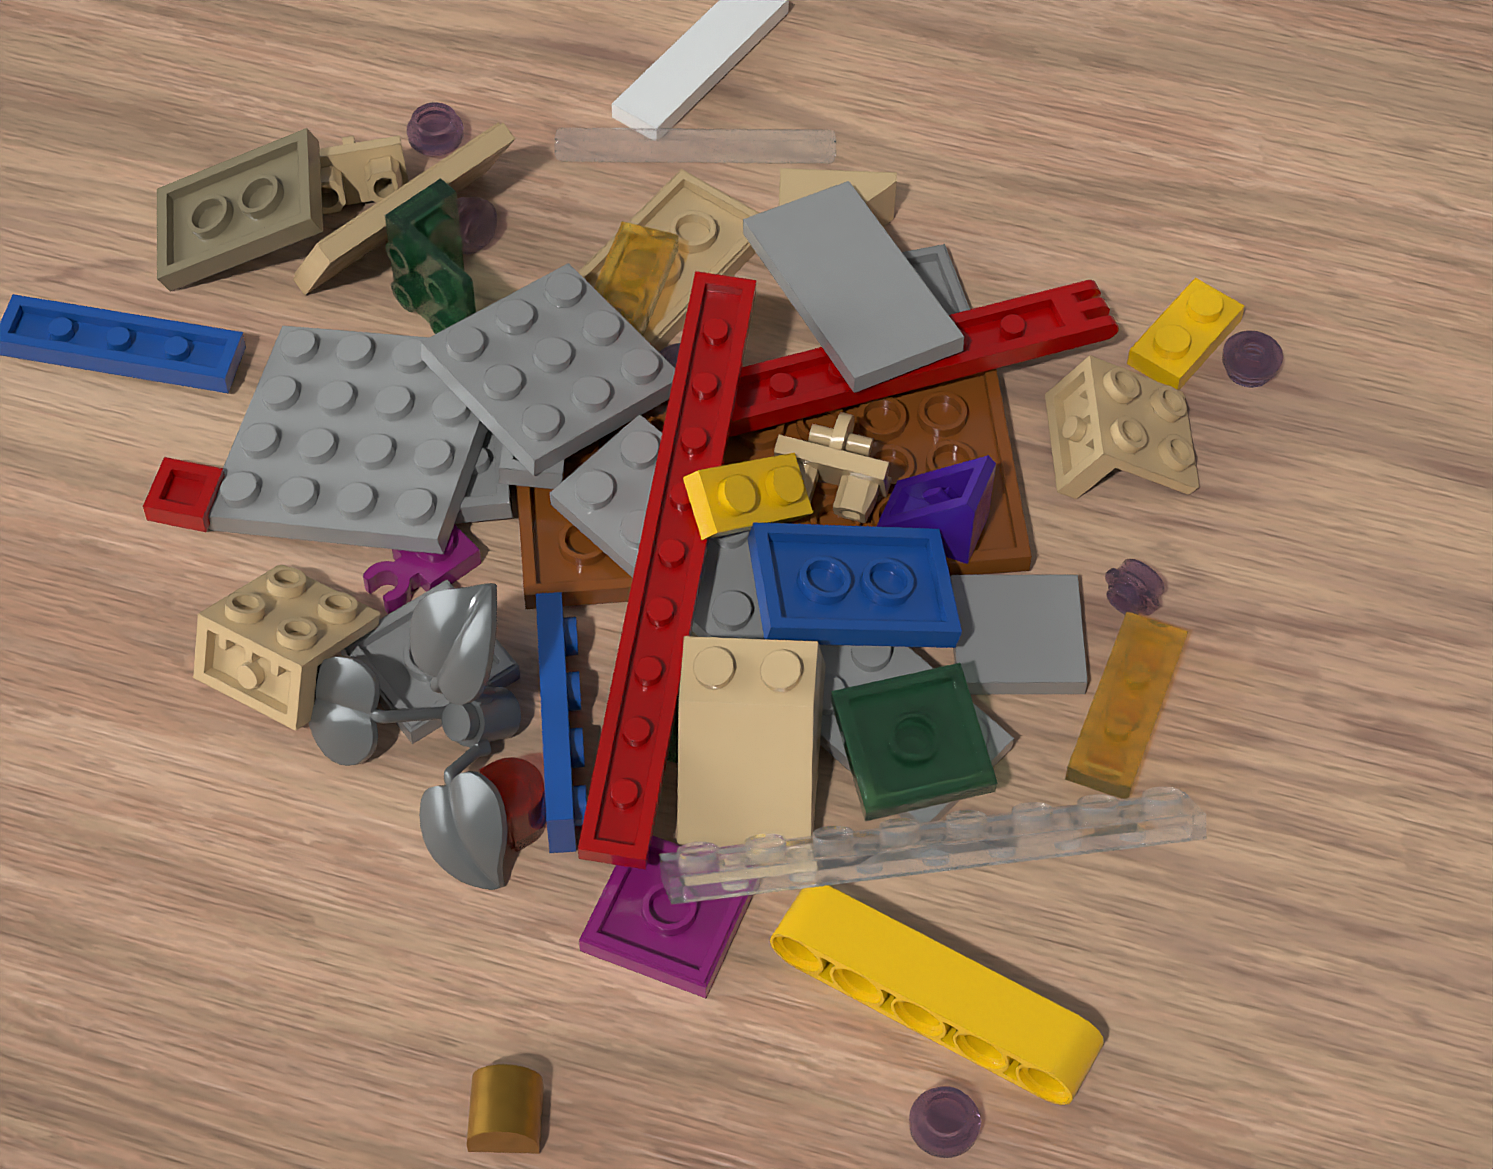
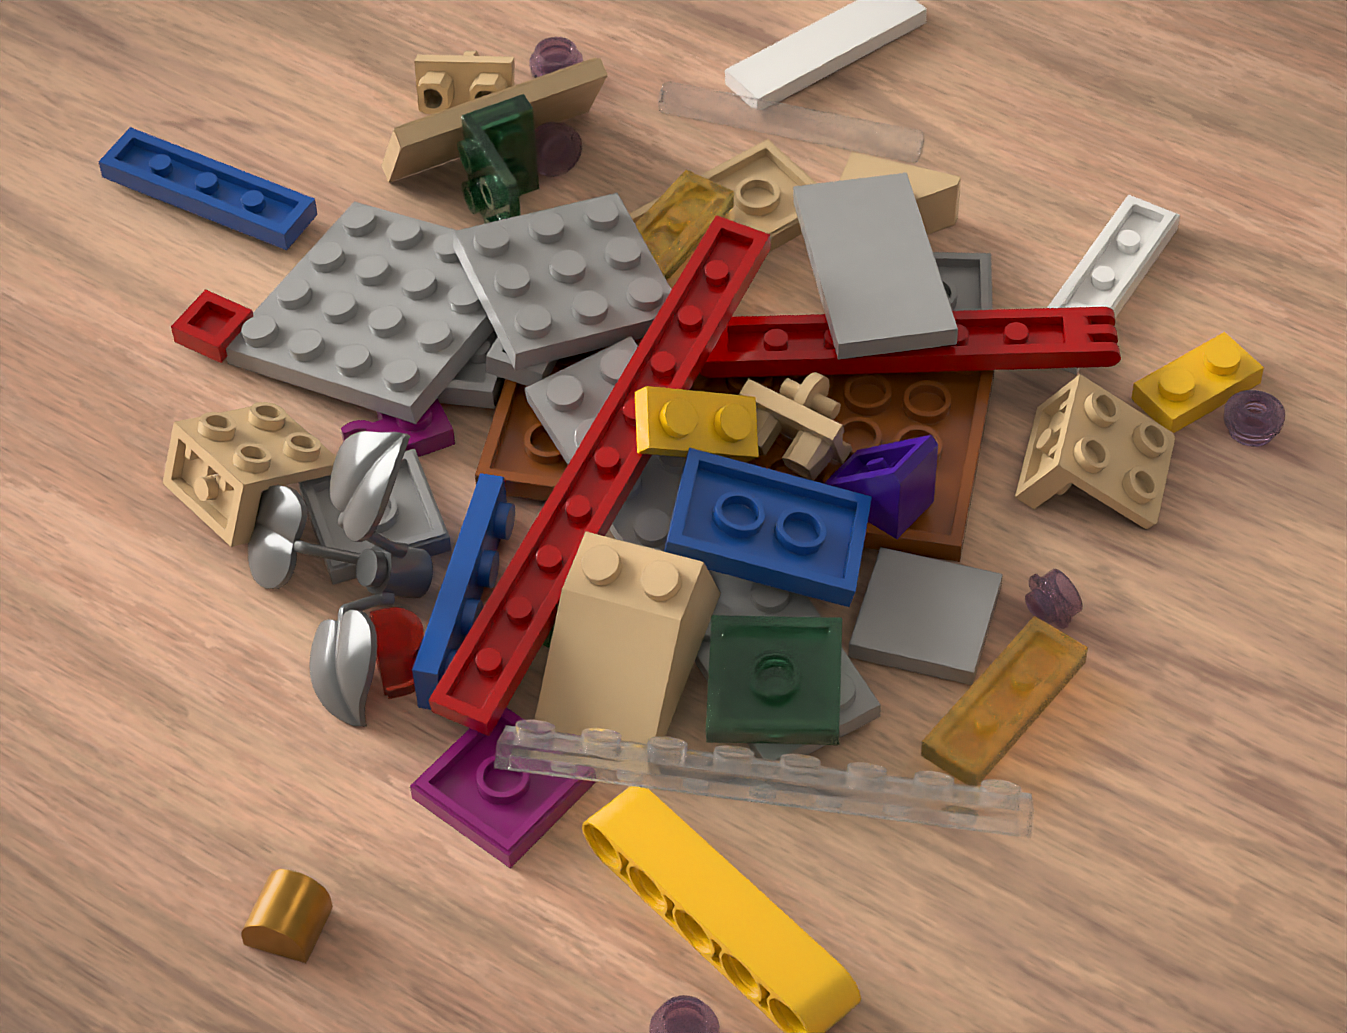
camera: 20 degrees right, 5 degrees down
dark tan plate [157,128,323,292] -> none
none -> white tile [1047,195,1180,375]

